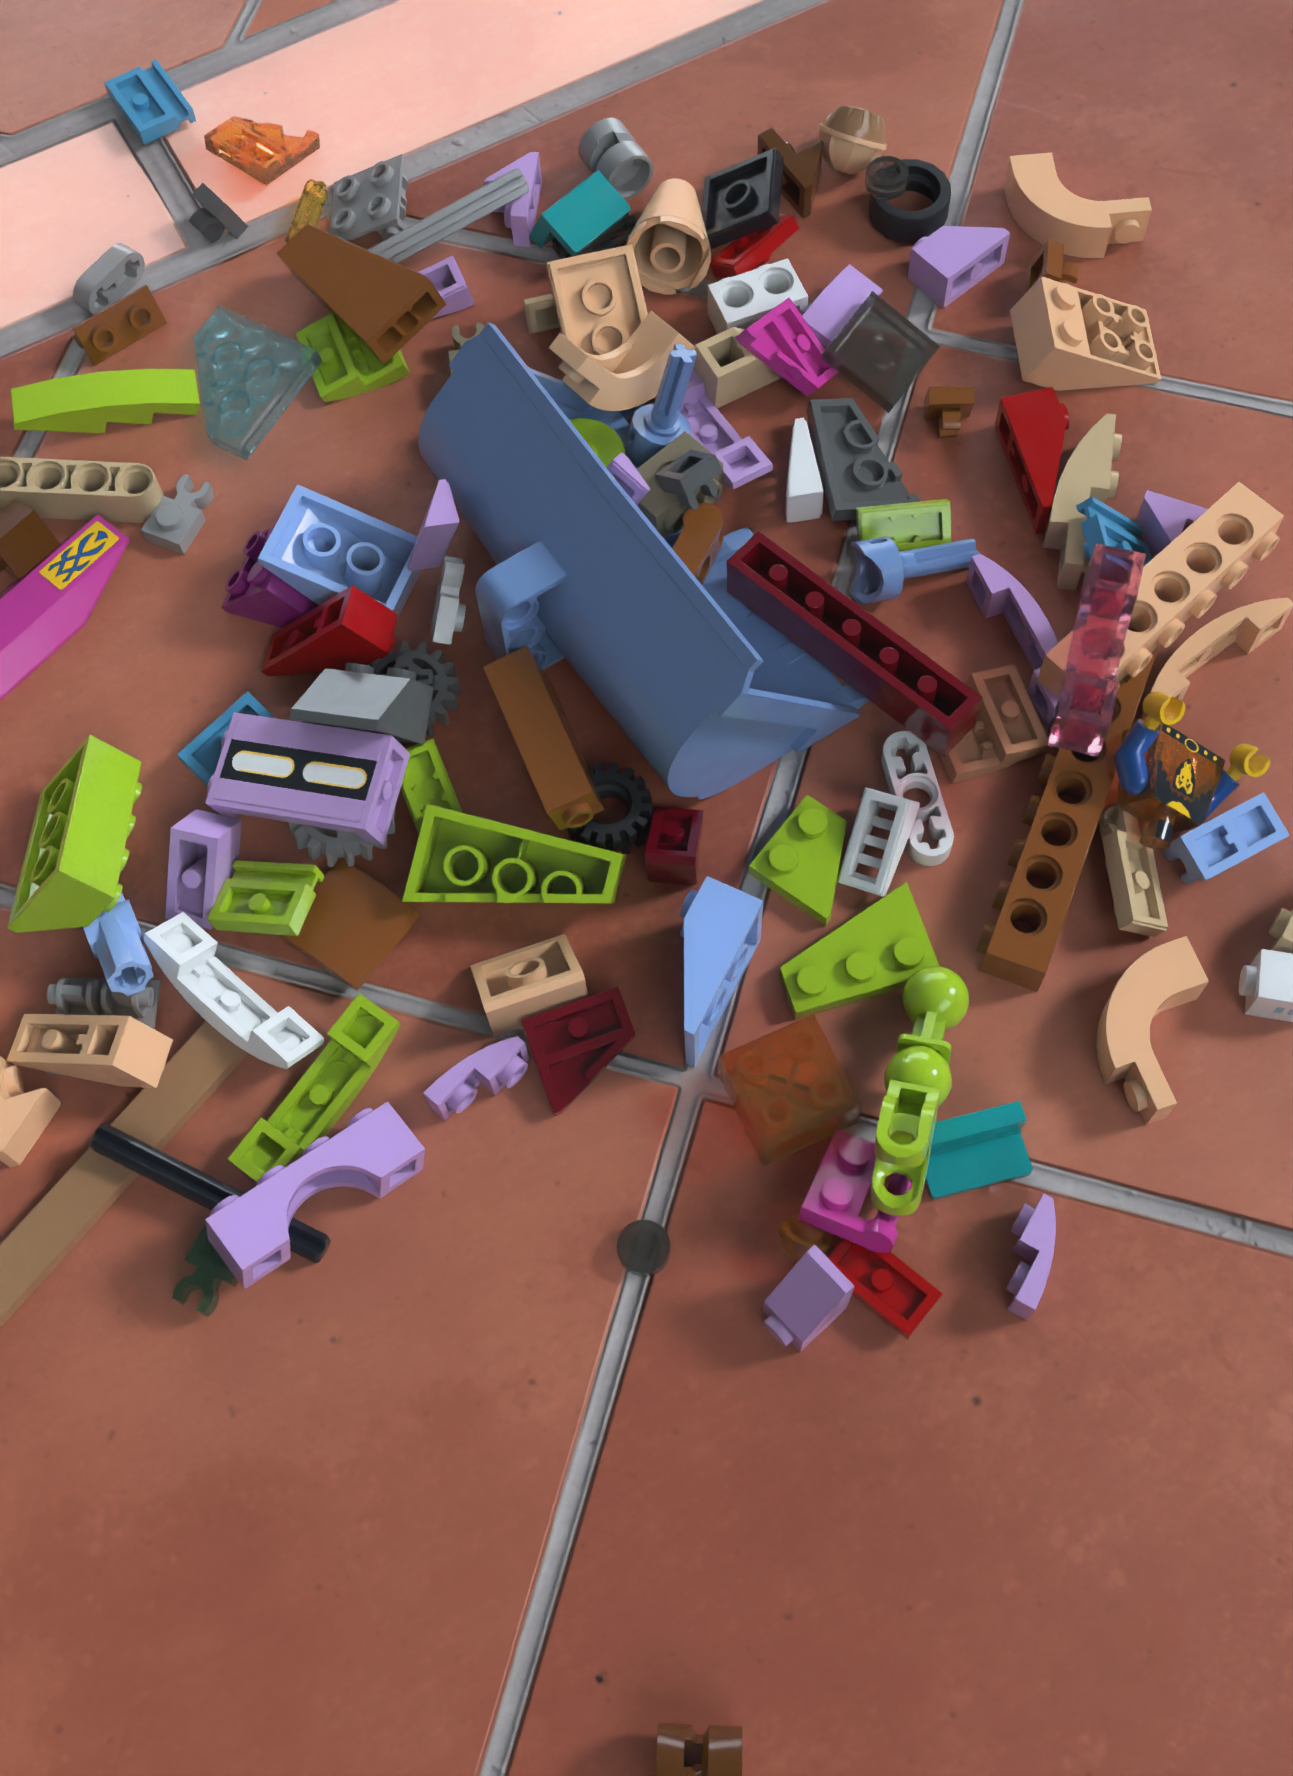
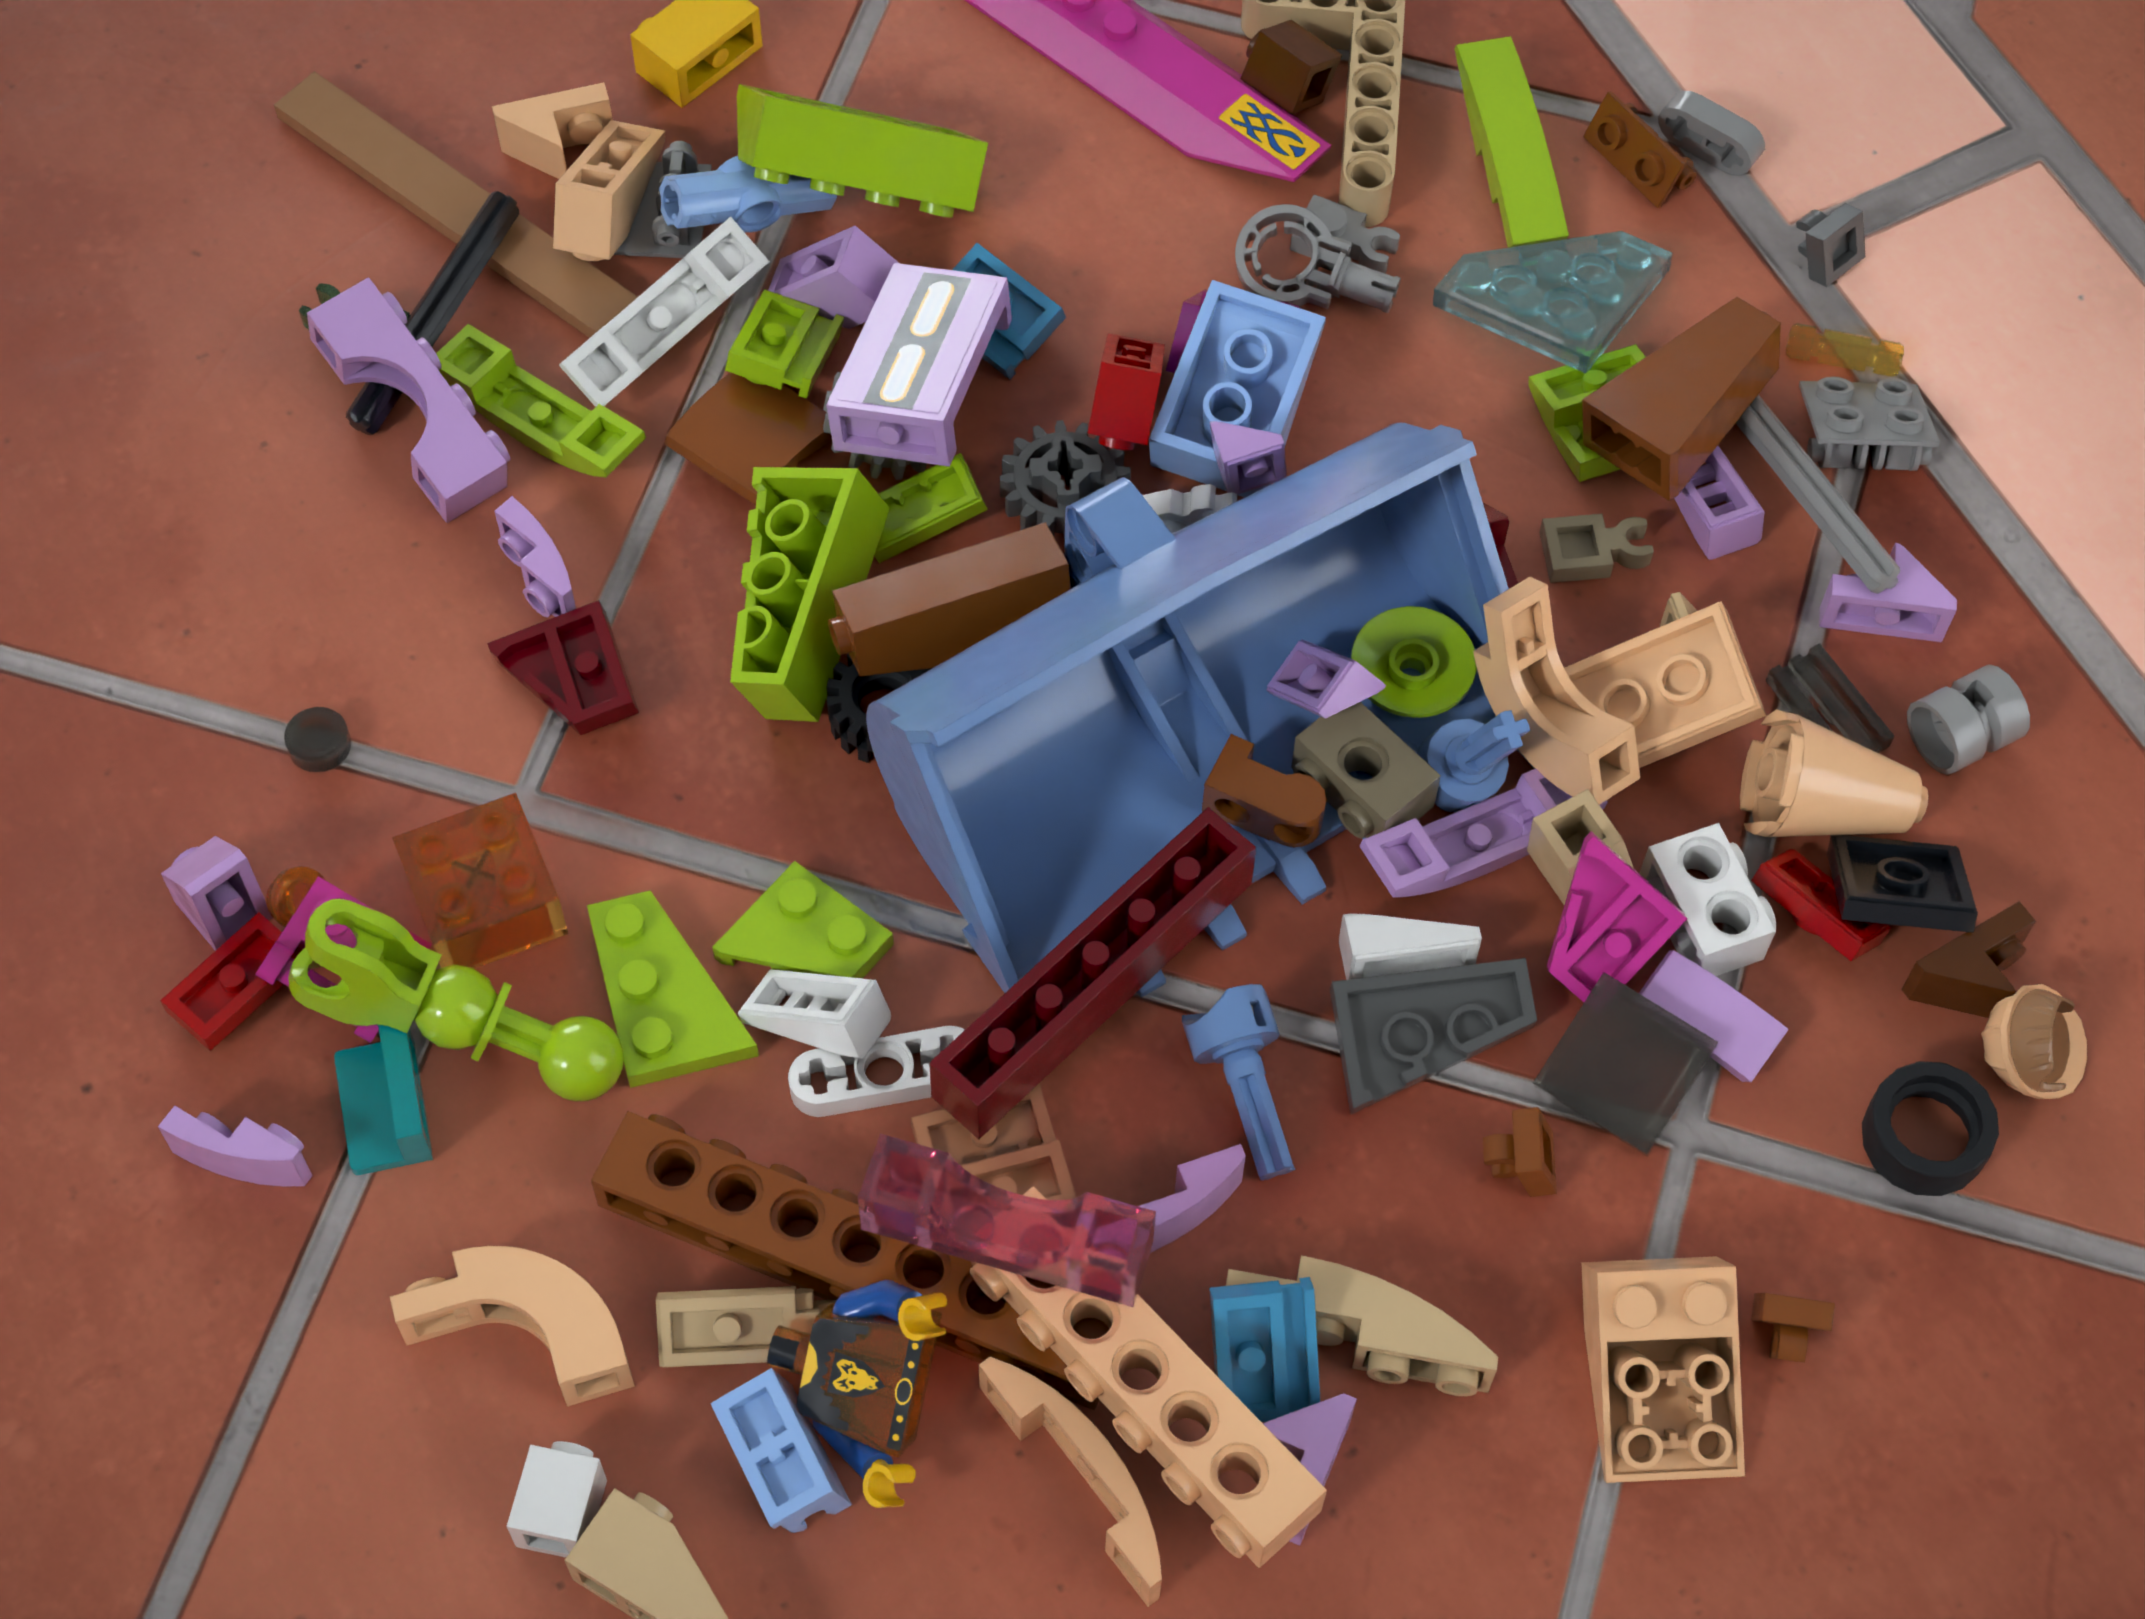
camera: 85 degrees right, 5 degrees down
dark azure plate [104,60,196,145] -> none
clear orange wing [204,116,320,185] -> none
dark grey slope [290,663,434,745] -> none
light nougat slope [470,934,588,1037] -> none
teal panel [529,170,631,256] -> none
dark red slope [645,807,703,885] -> none
dark grey tile [655,450,722,510] -> none
light blue slope [679,876,763,1068] -> none
lime plate [856,499,951,552] -> none
clear smoke tile [865,156,909,200] -> none
lavender slope [907,226,1010,309] -> none
red slope [995,386,1069,534] -> none
light nougat arch [1004,152,1152,258] -> none
none -> light grey pin [1235,204,1401,313]

